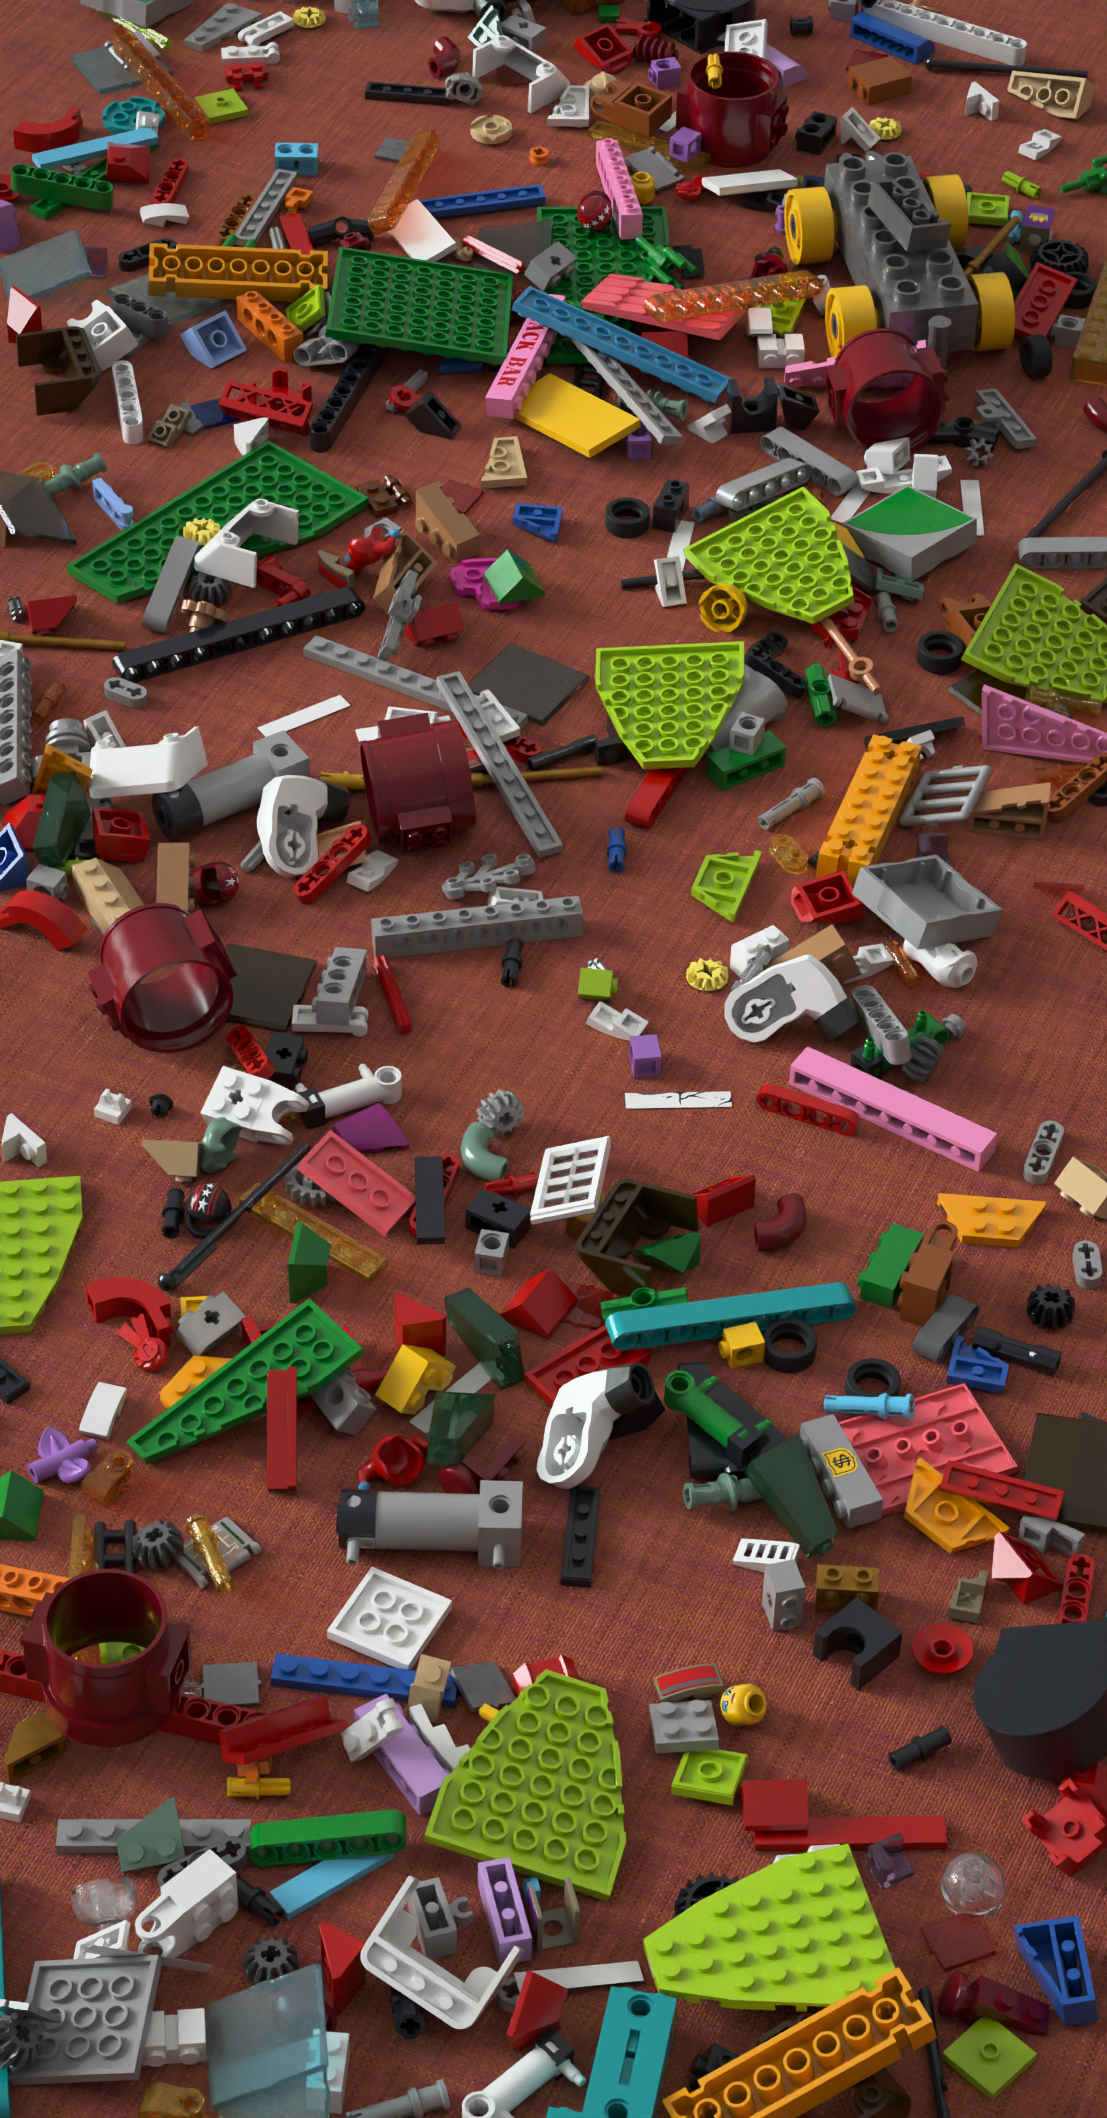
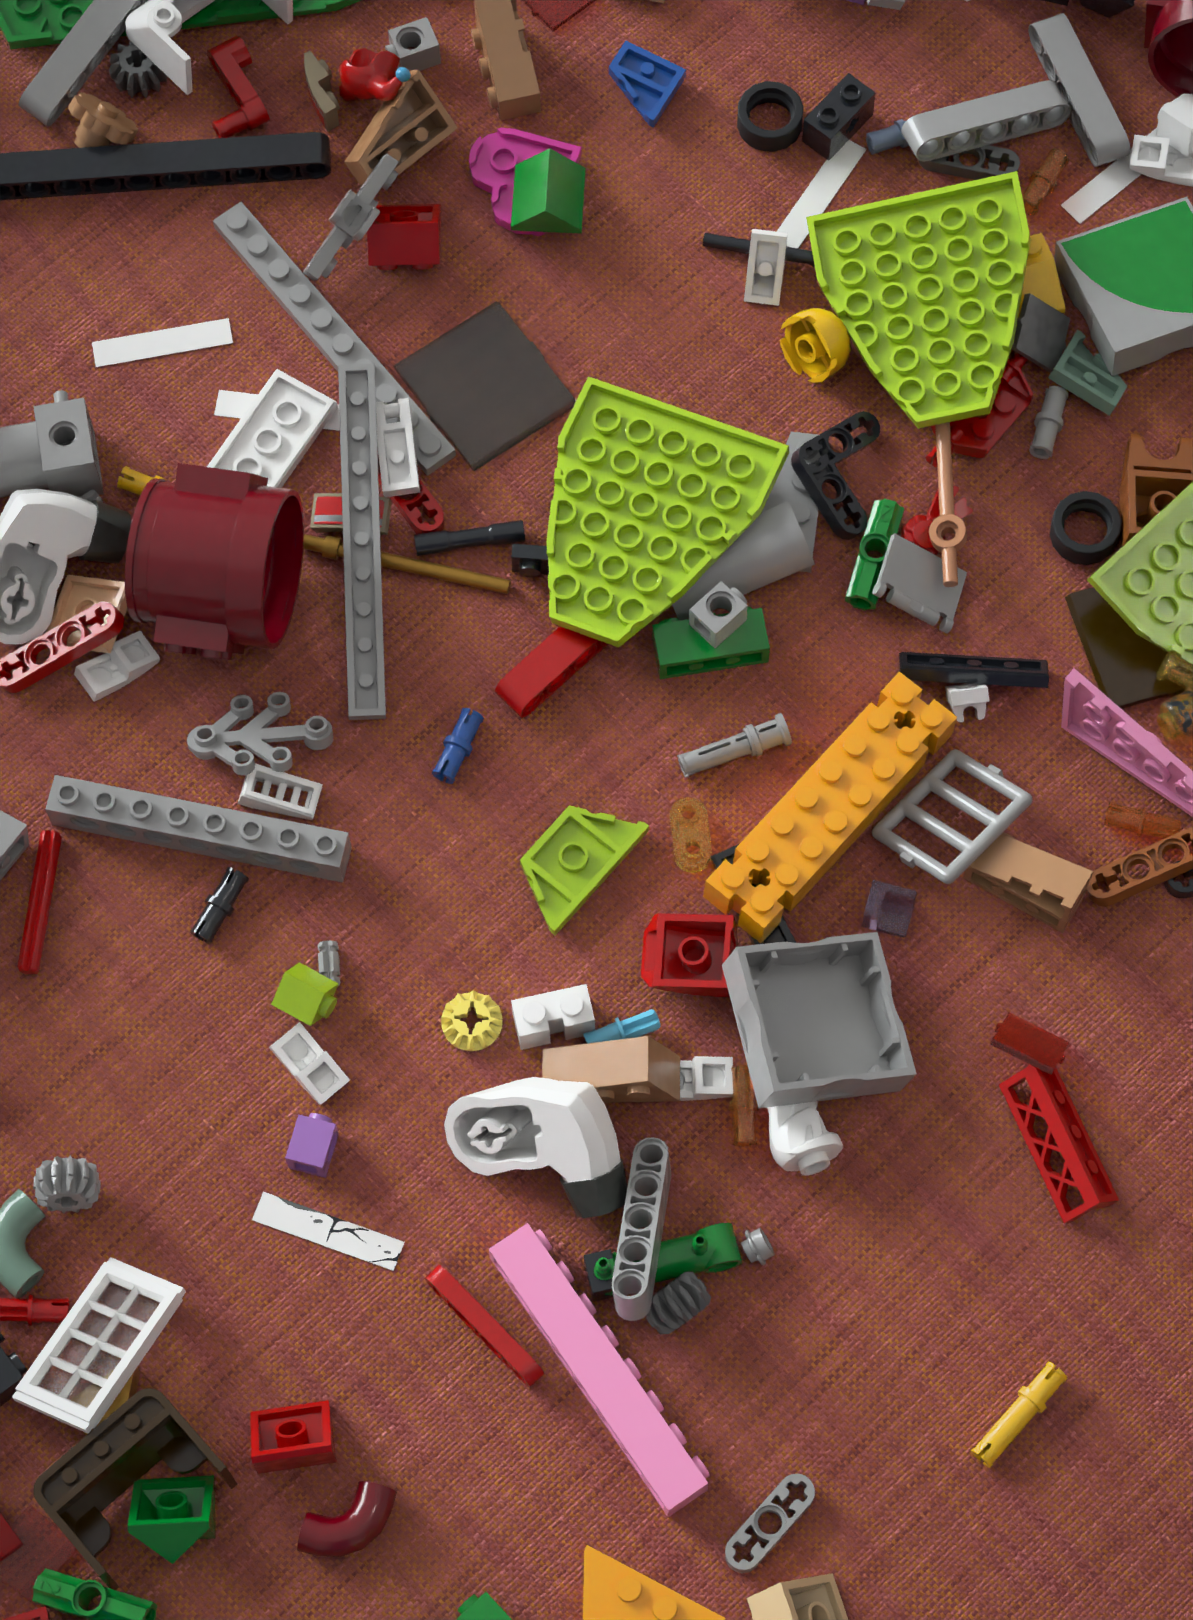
camera: 25 degrees right, 25 degrees up
light grey axle [731,949,772,991] -> none

